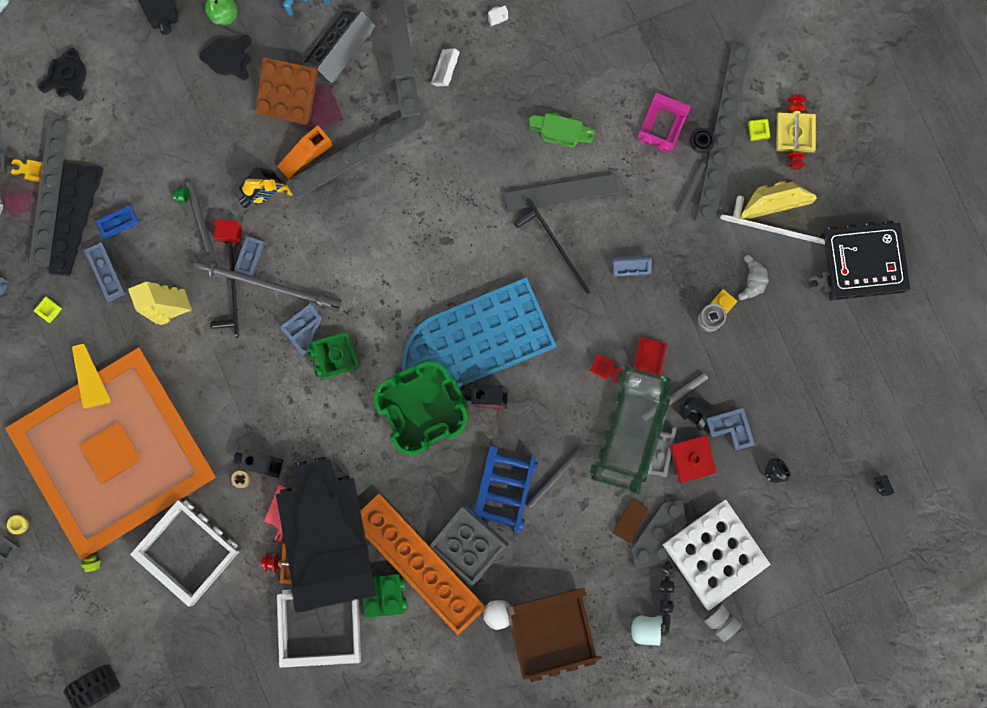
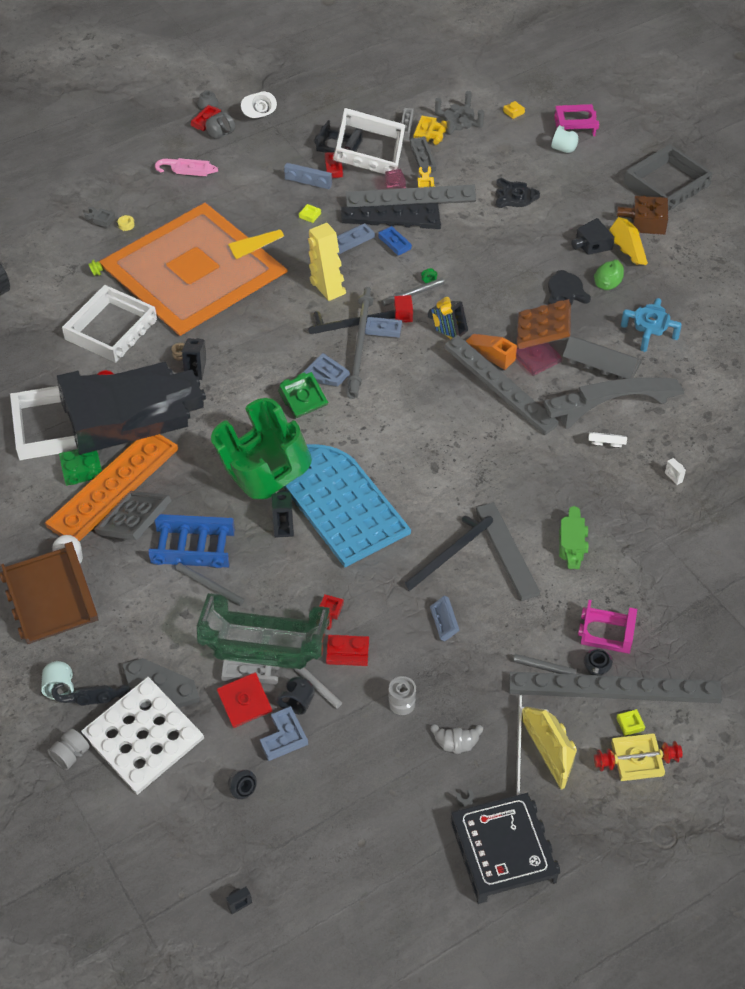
camera: 80 degrees right, 30 degrees down
reddish brown tile [612,499,648,543] -> none
yellow plate [710,289,738,314] -> none

